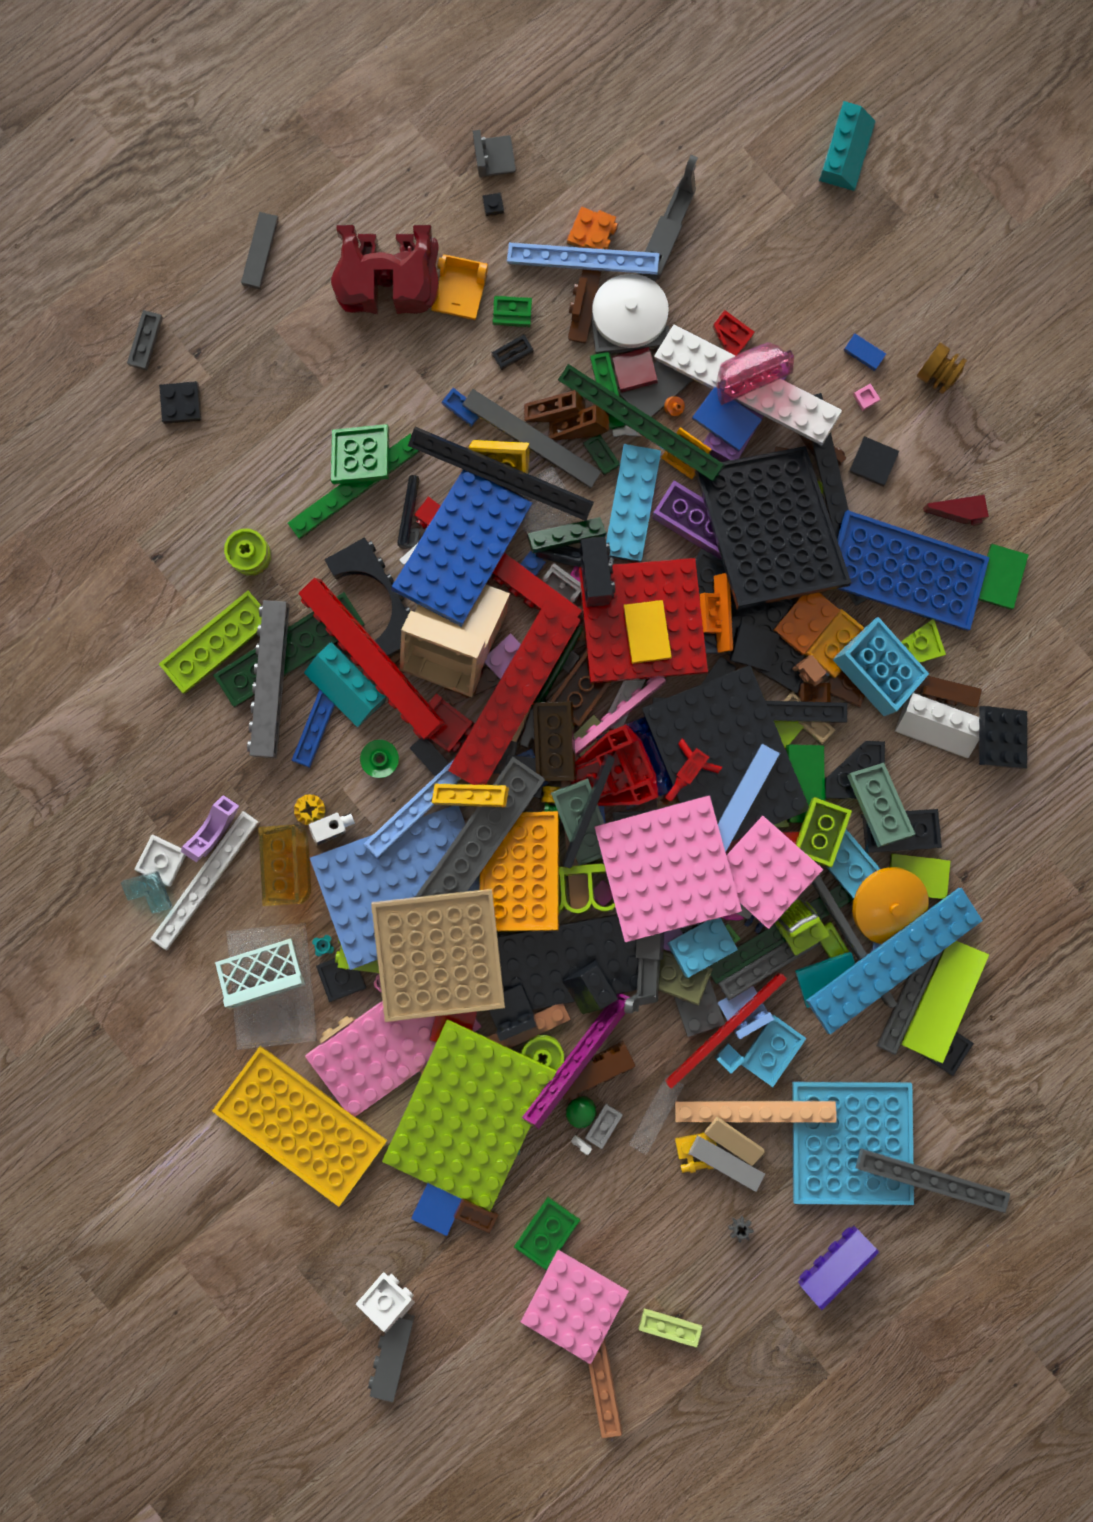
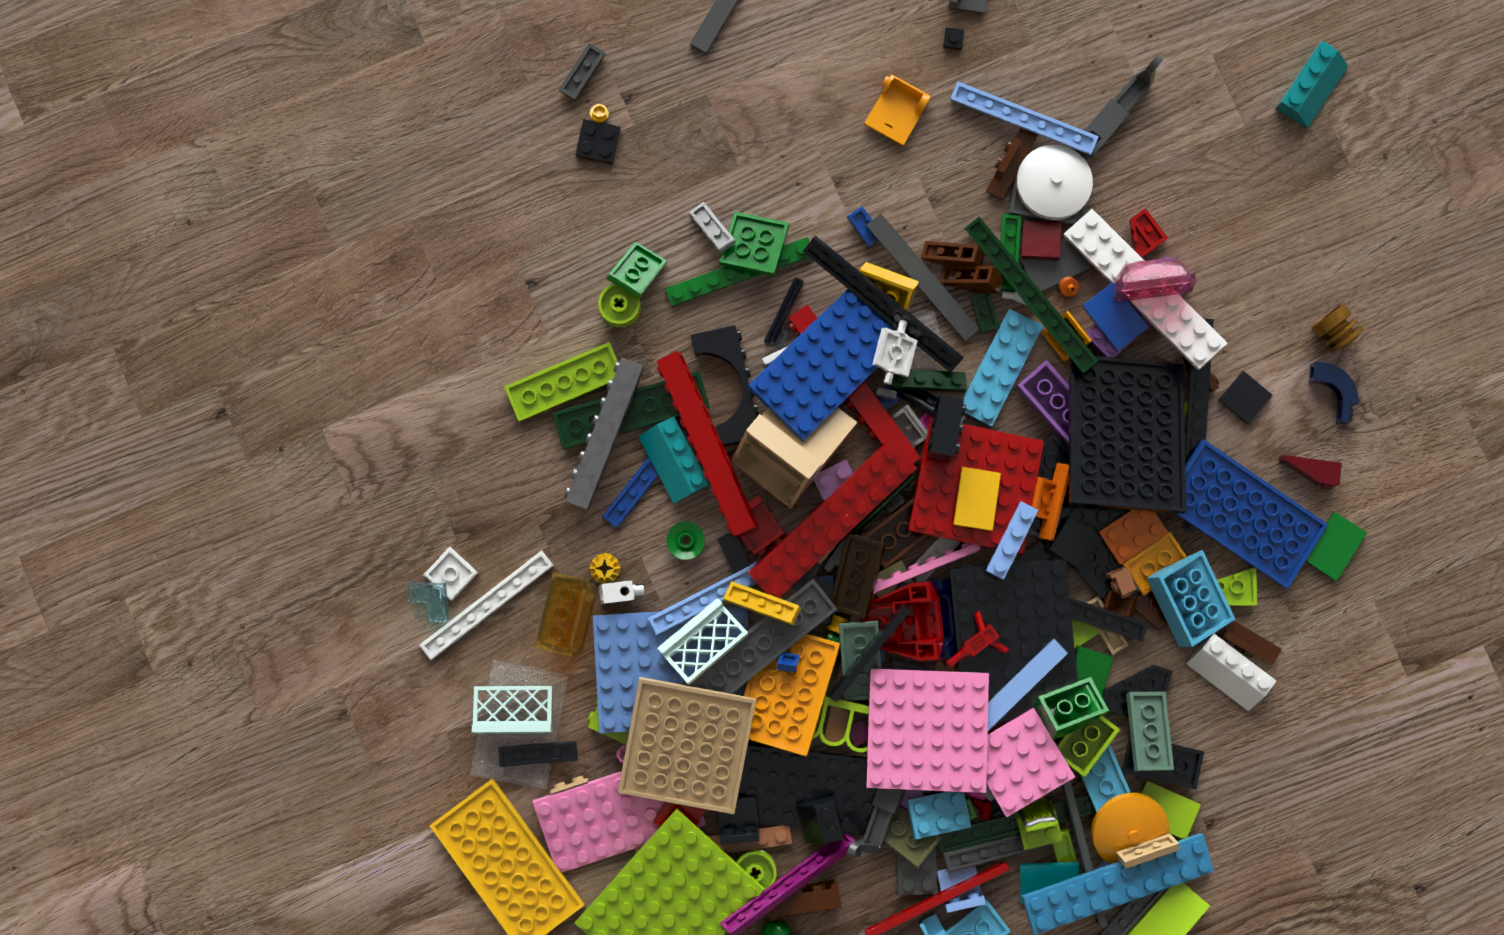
camera: 20 degrees right, 0 degrees up
lavender arch [180,795,239,862] -> none
teal plate [312,935,334,957] -> none
black tile [316,958,367,1003] -> none
dark red animal [331,225,439,314] -> none
black tile [491,334,534,370] -> none
green plate [493,296,532,327] -> none
orange plate [567,206,618,249] -> none
blue tile [843,334,886,371] -> none
bright pink plate [853,383,880,411] -> none
black plate [979,706,1028,769] -> none
none -> black tile [498,740,578,767]
none -> yellow plate [590,104,609,123]
none -> tile [607,241,667,299]
none -> light aqua fence [658,598,749,685]
none -> light grey tile [688,202,736,254]
none -> blue plate [777,652,800,673]
none -> white plate [872,320,918,385]
none -> dark grey tile [876,387,897,401]
none -> red tile [972,797,991,821]
none -> light blue plate [985,501,1038,580]
none -> green slope [1034,677,1109,740]
none -> tan plate [1116,834,1180,869]
none -> dark blue arch [1309,362,1359,425]

